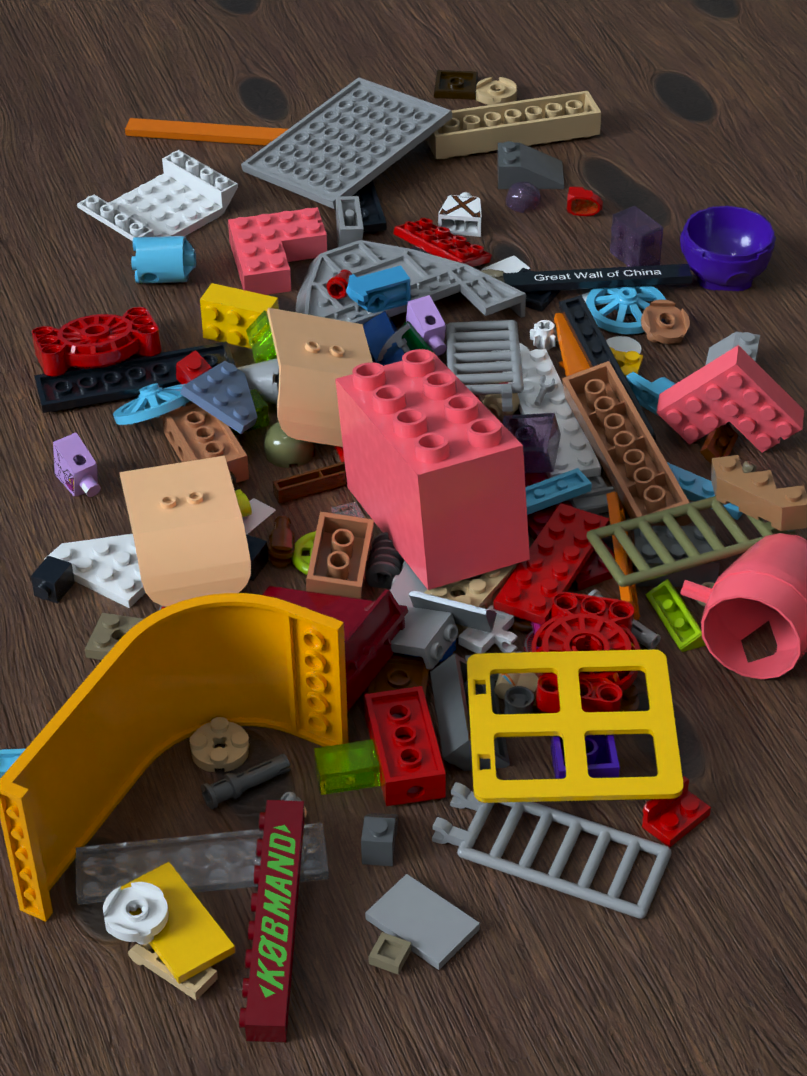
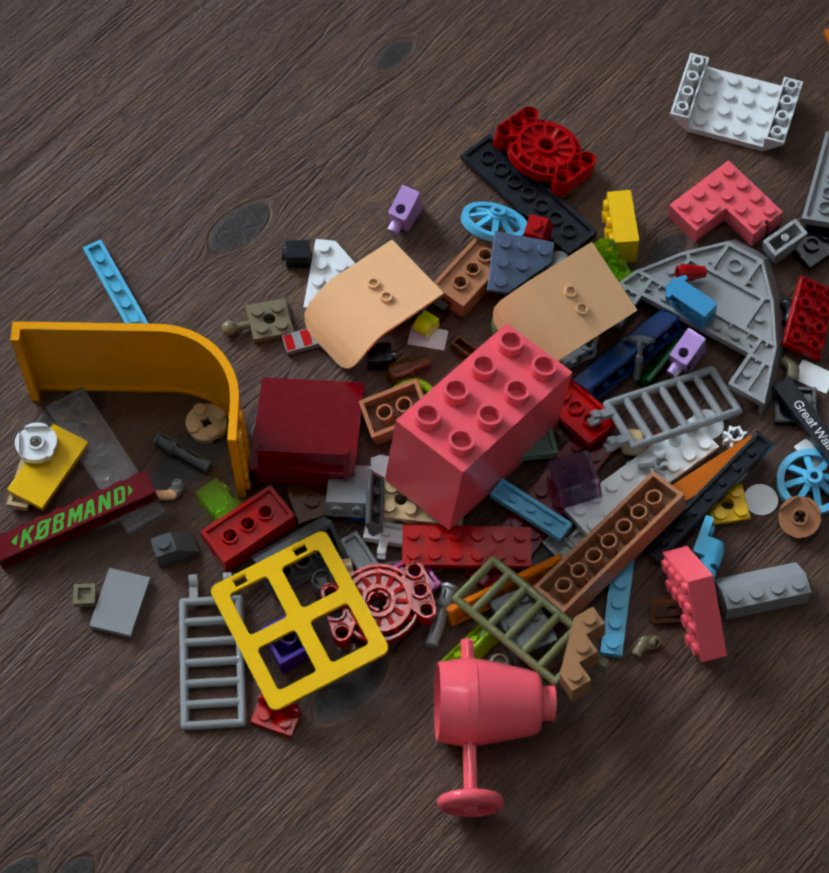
camera: 65 degrees right, 20 degrees up
medium azure cylinder [131,236,196,283] -> none

